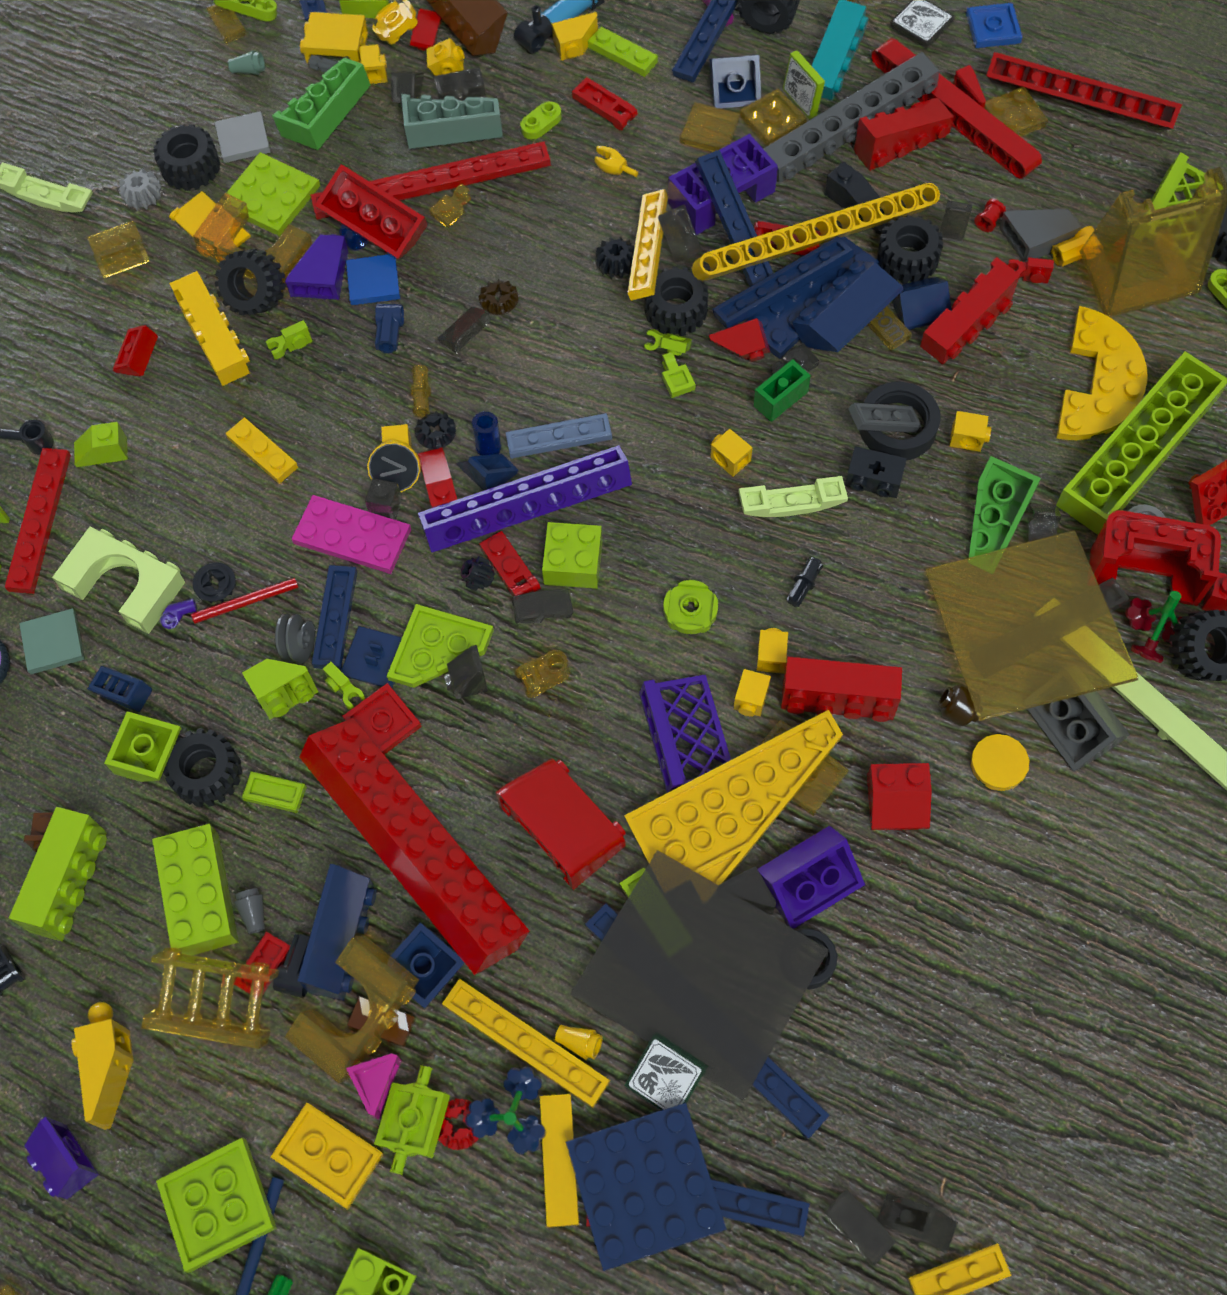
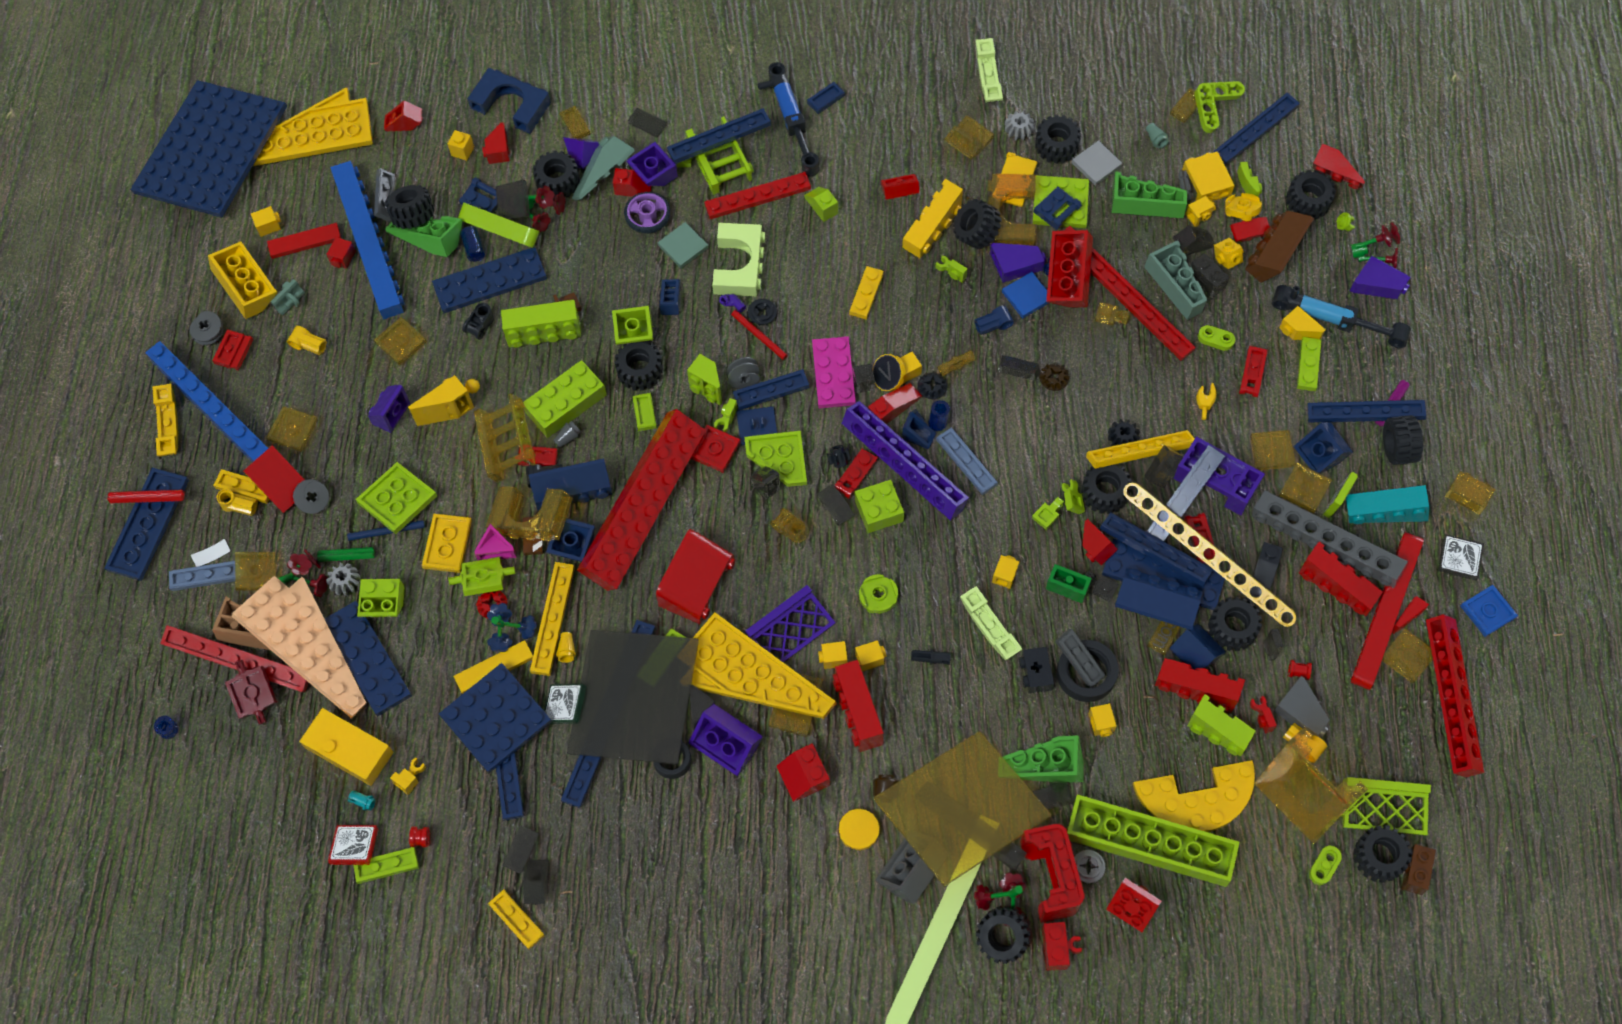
camera: 65 degrees right, 0 degrees up
none -> dark blue plate [1033,186,1082,229]
none -> lime wedge [1187,694,1256,756]

